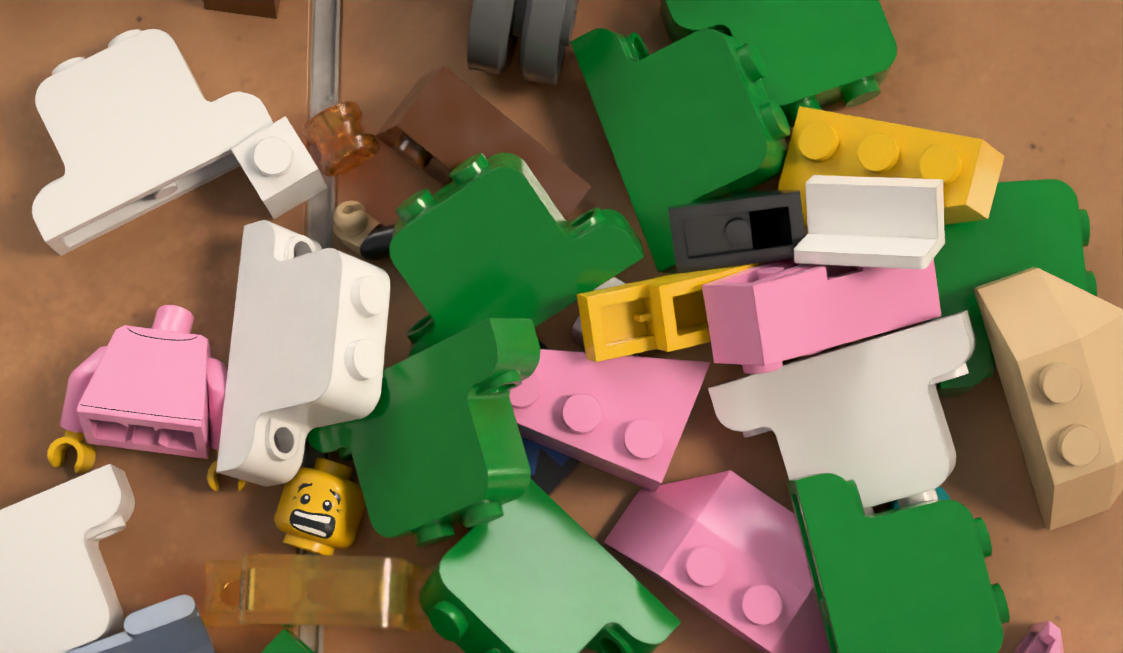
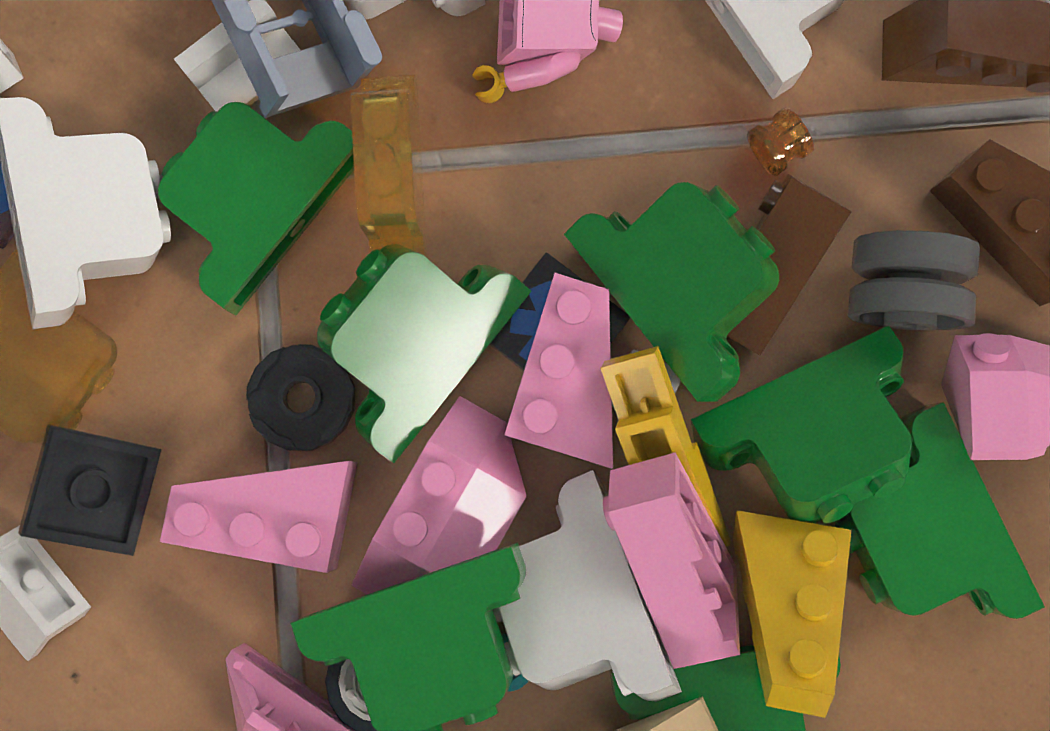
camera: 85 degrees right, 5 degrees up
white brick [216,220,390,487] -> none
white brick [231,116,327,219] -> none
yellow head [274,458,366,558] -> none
green brick [307,318,540,547] -> none
tan arm [333,201,395,261] -> none
black slope [668,190,805,274] -> none
white panel [794,175,945,269] -> none

